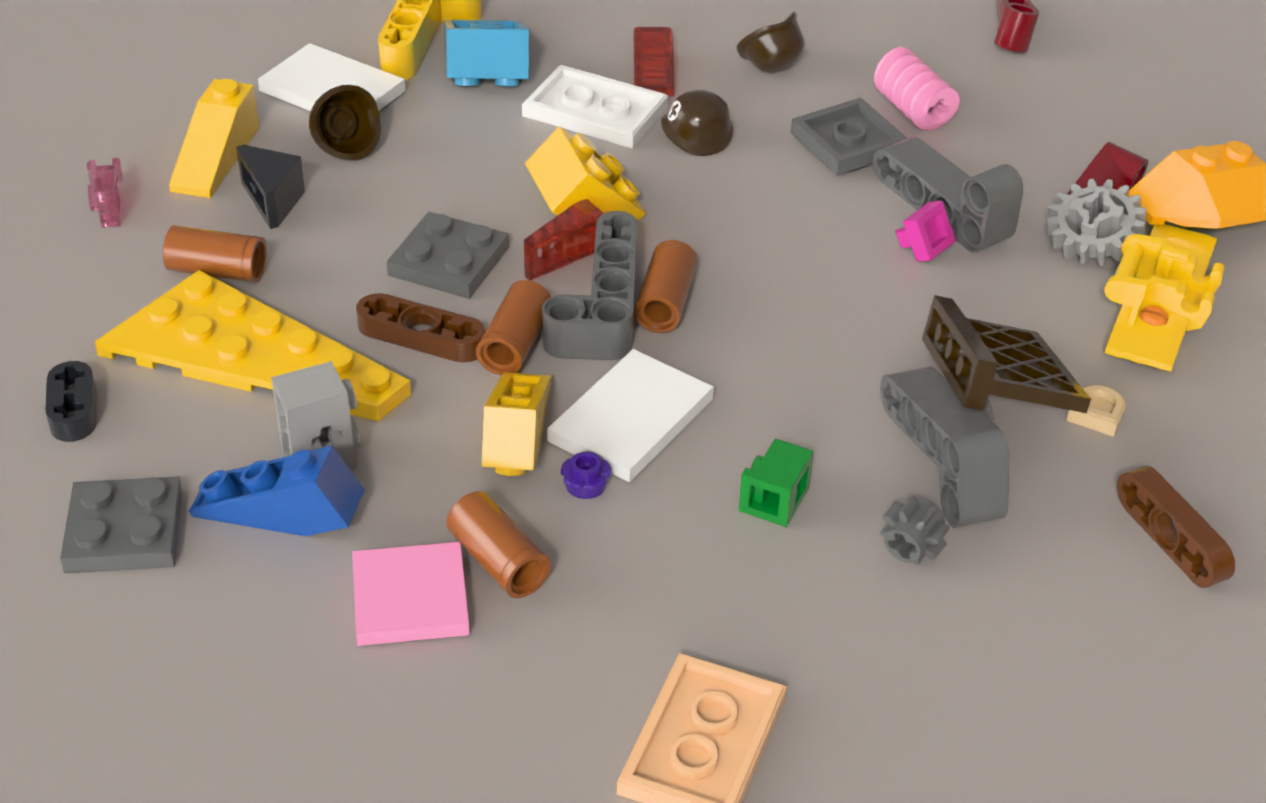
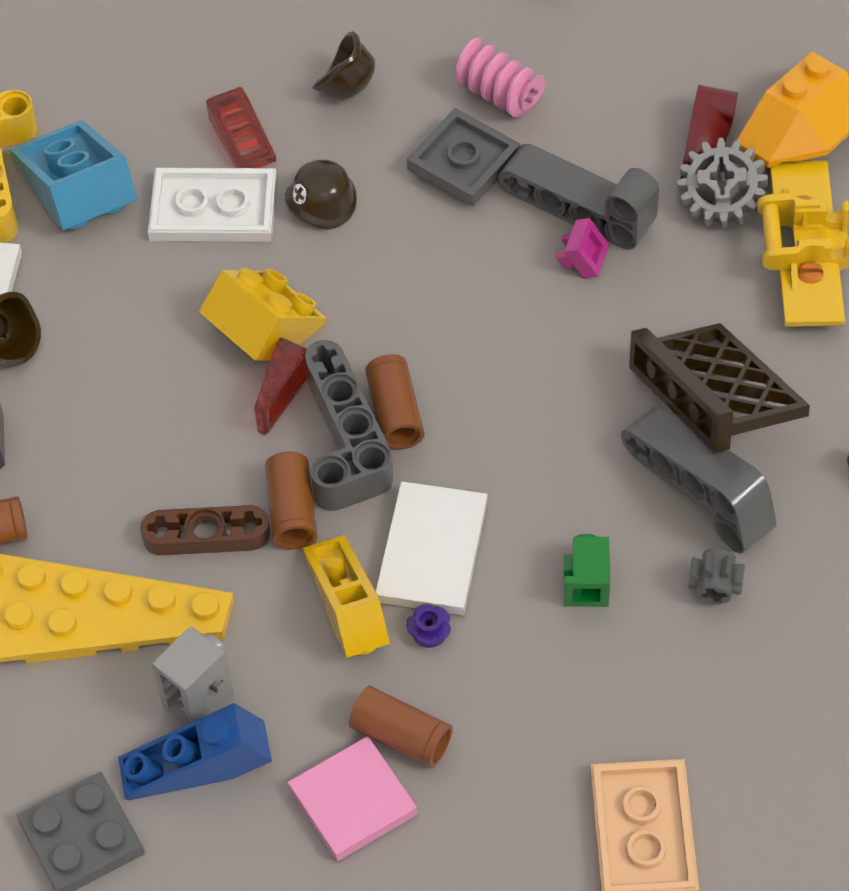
camera: 20 degrees left, 15 degrees up
dark grey plate [387,211,509,299] -> none
tan tile [1066,385,1125,437] -> none

